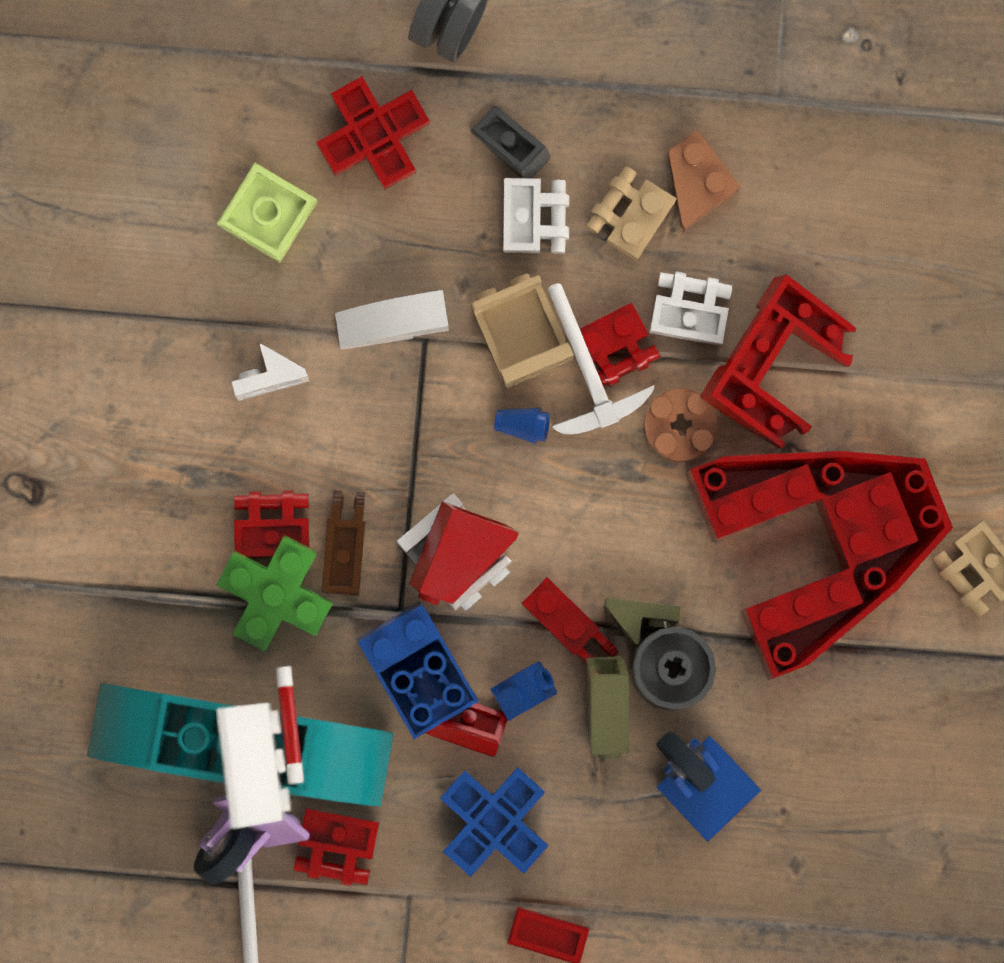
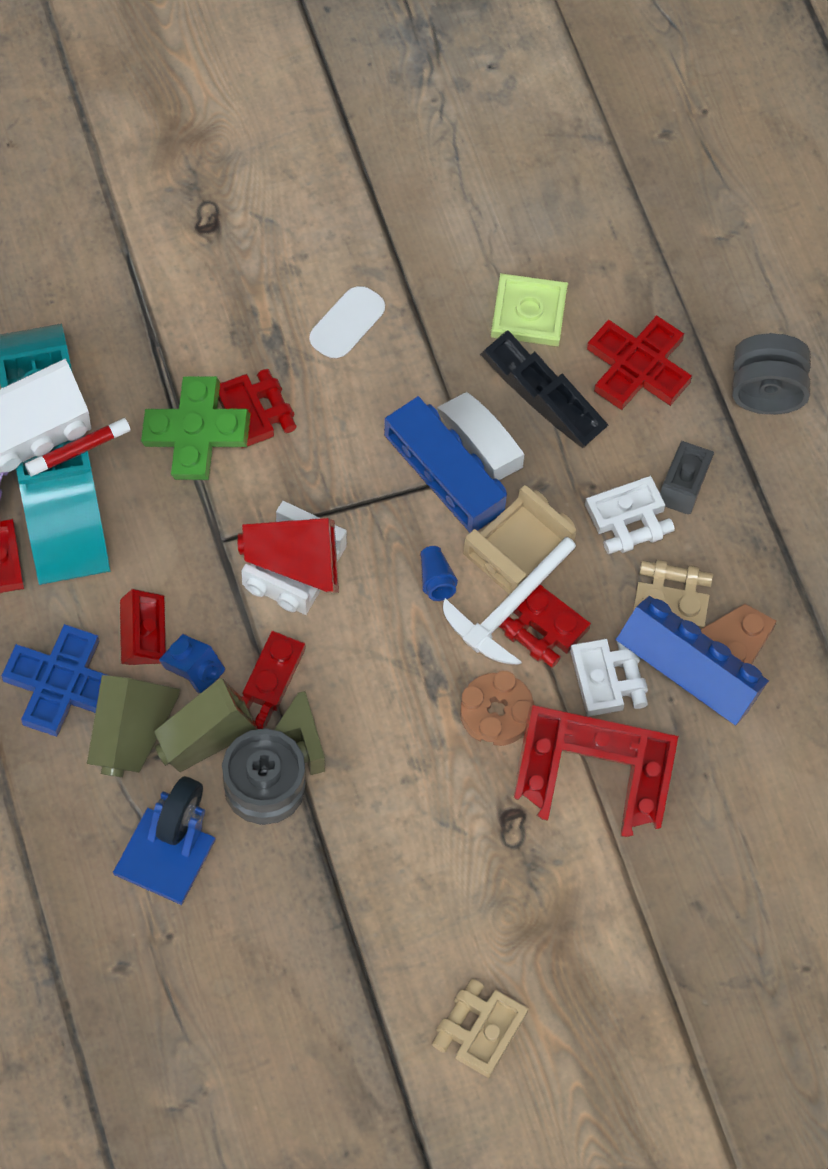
camera: 70 degrees right, 20 degrees down
white slope [232,344,309,401] -> none
reddish brown hinge [322,490,366,596] -> none
blue slope [356,601,479,739] -> none
red piece [686,451,953,680] -> none
none -> olive slope [87,675,180,777]
none -> white sticker [309,286,385,358]
none -> blue brick [384,396,507,533]
none -> black slope [480,330,608,448]
none -> brick [616,596,769,726]

